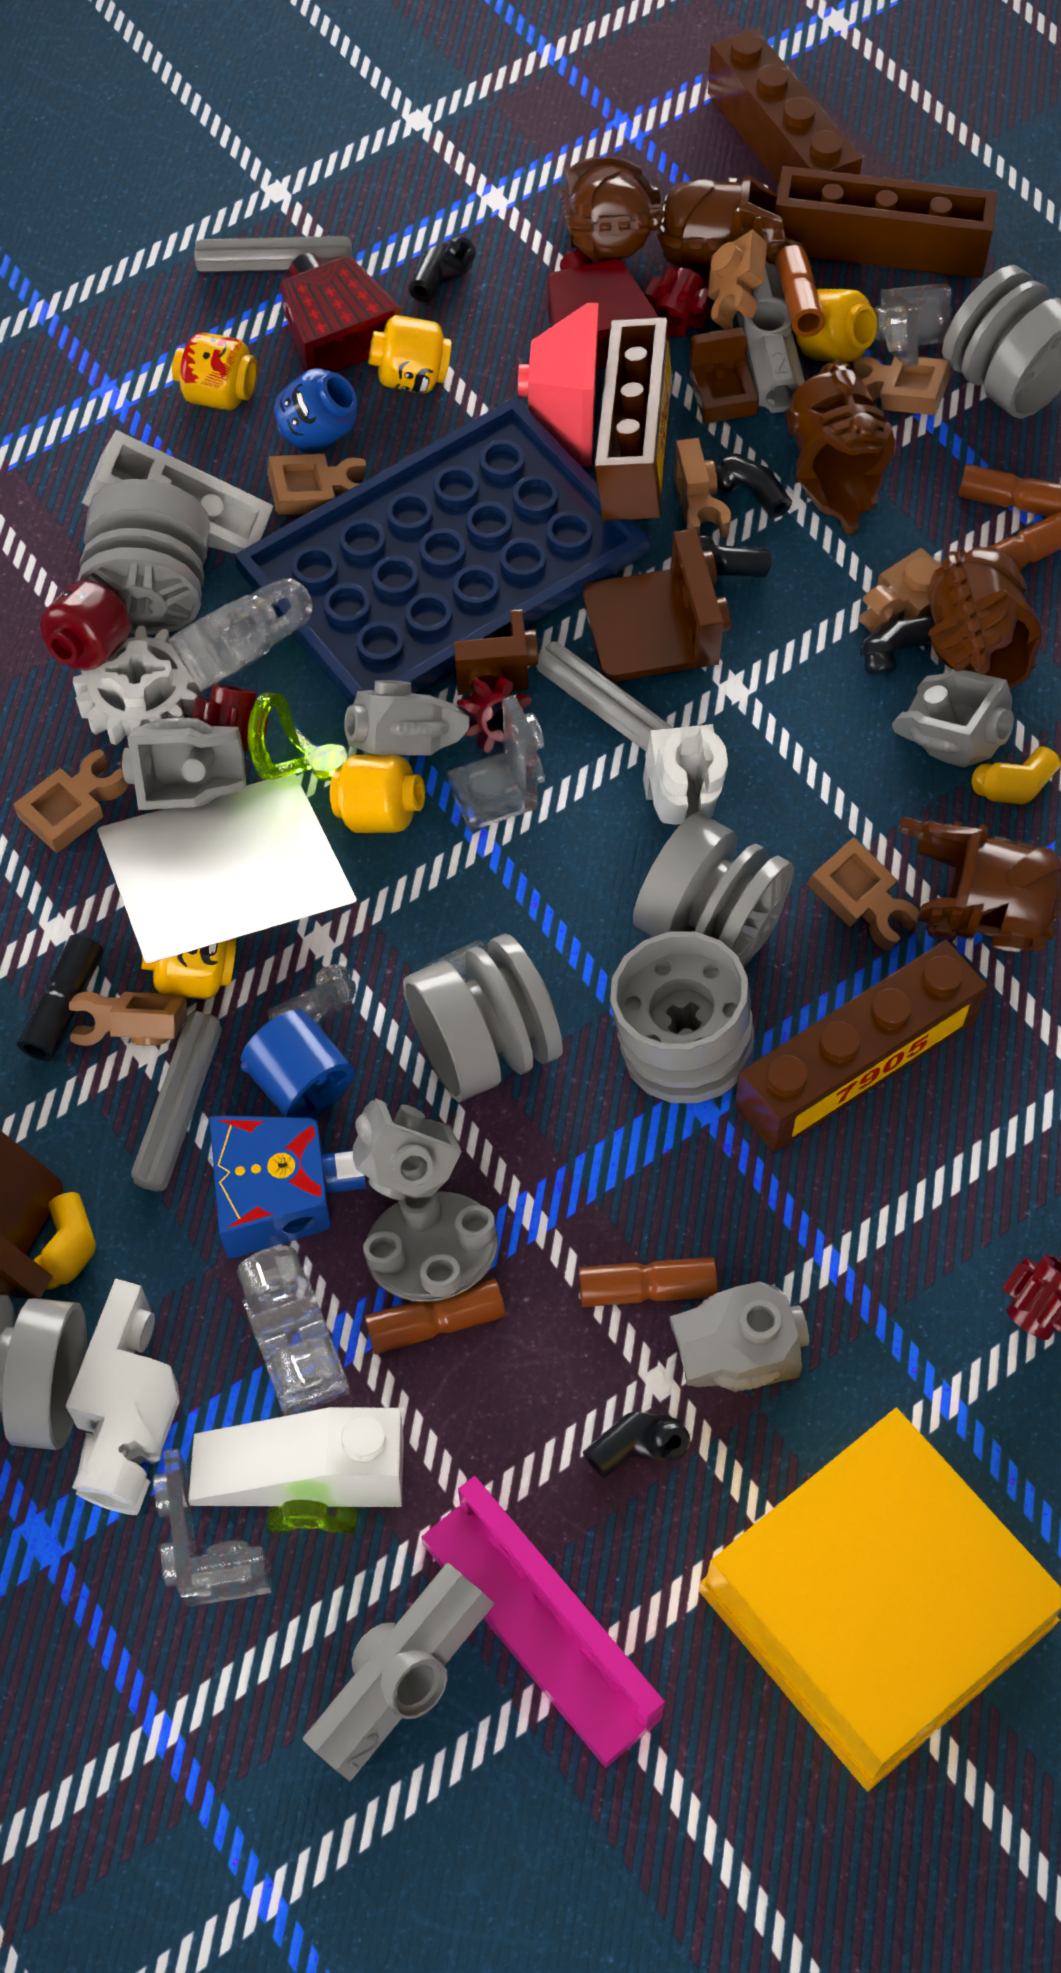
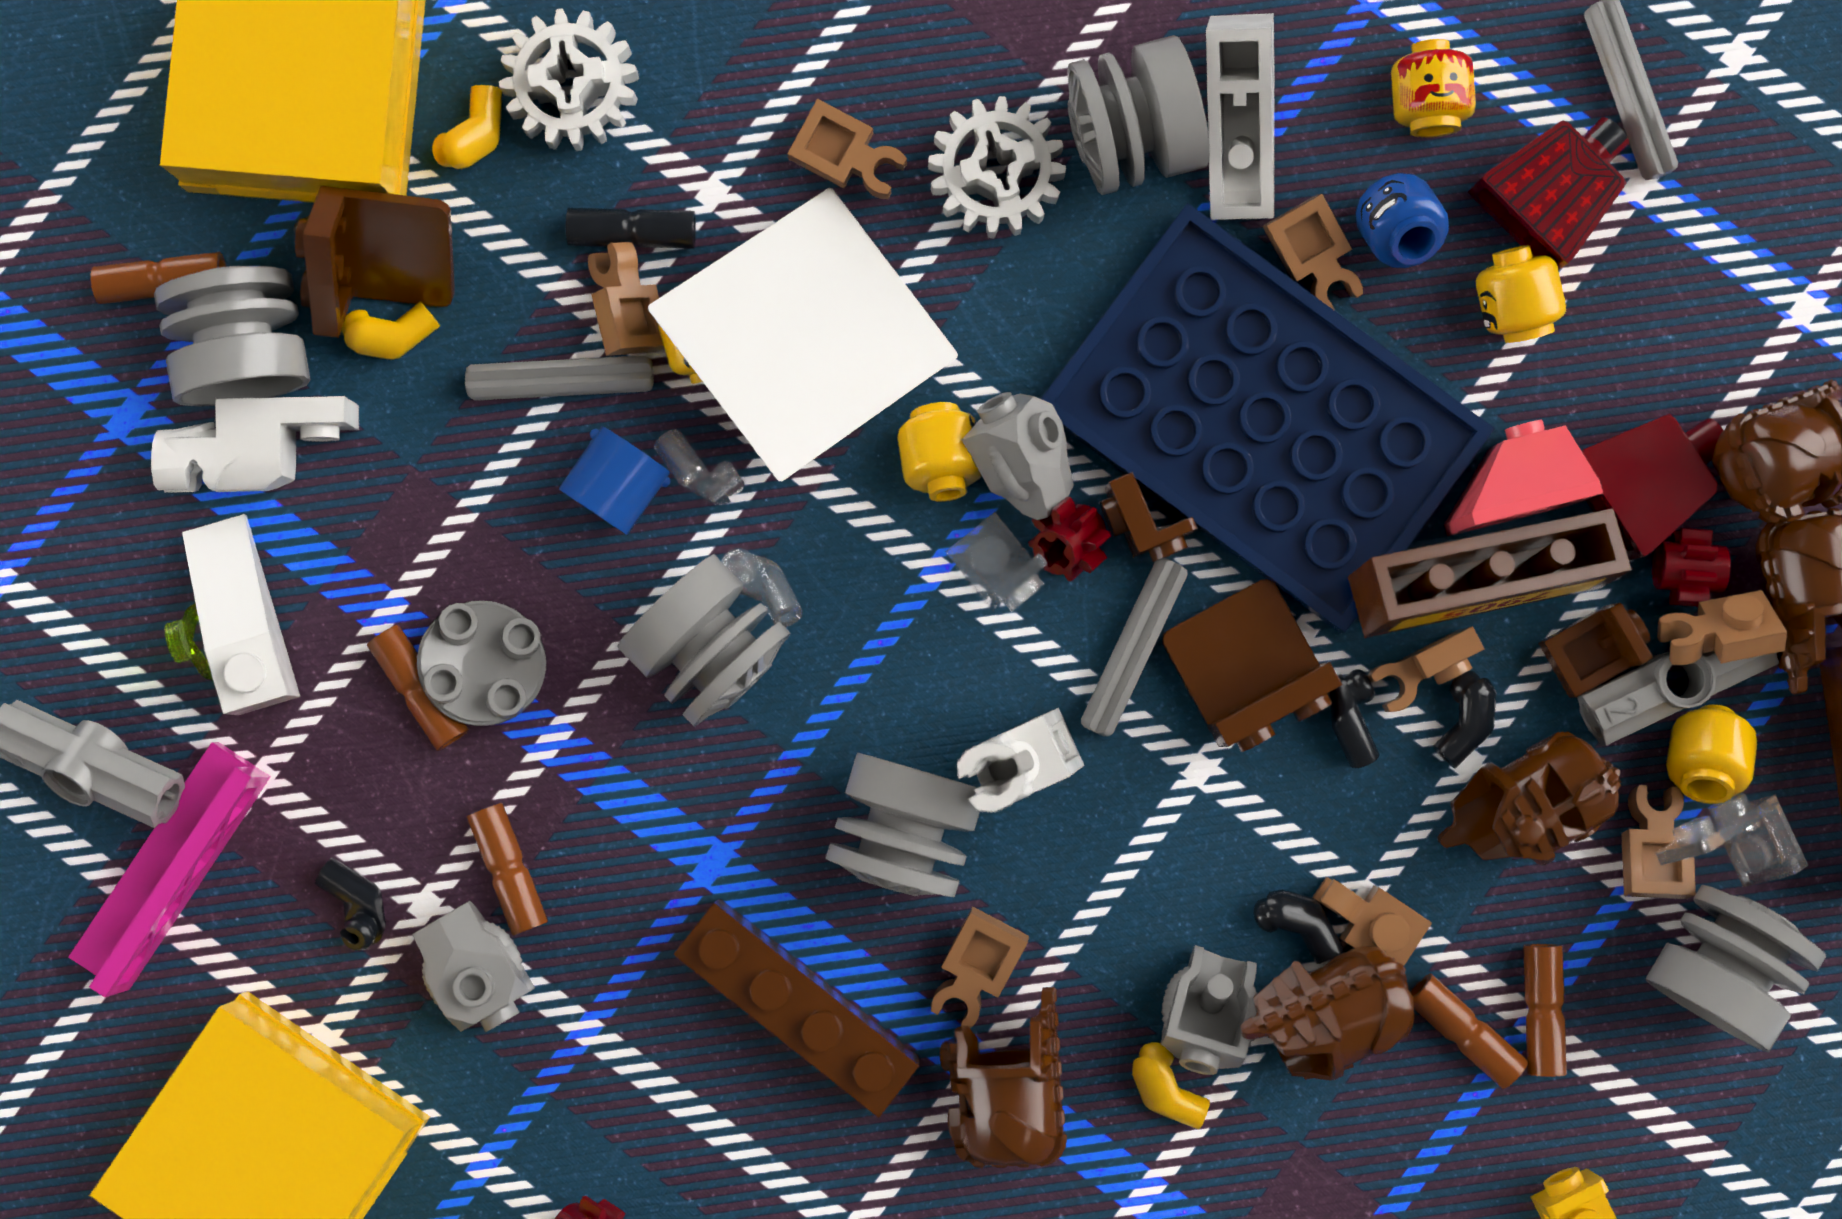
camera: 70 degrees right, 25 degrees up
dark red head [40,580,131,671] -> none
light grey hand [122,717,246,810] -> none
clear bracket [154,1448,272,1607] -> none
clear piece [168,578,312,692] -> none
dark red gear [192,684,270,752] -> none
blue torso [209,1116,366,1259] -> none
clear piece [237,1246,351,1416] -> none
clear neon green piece [248,691,348,781] -> none
light grey hand [353,1098,462,1200] -> none
black arm [408,236,476,302] -> none
light grey wheel [610,931,755,1104] -> none
dark orange piece [775,245,825,337] -> none

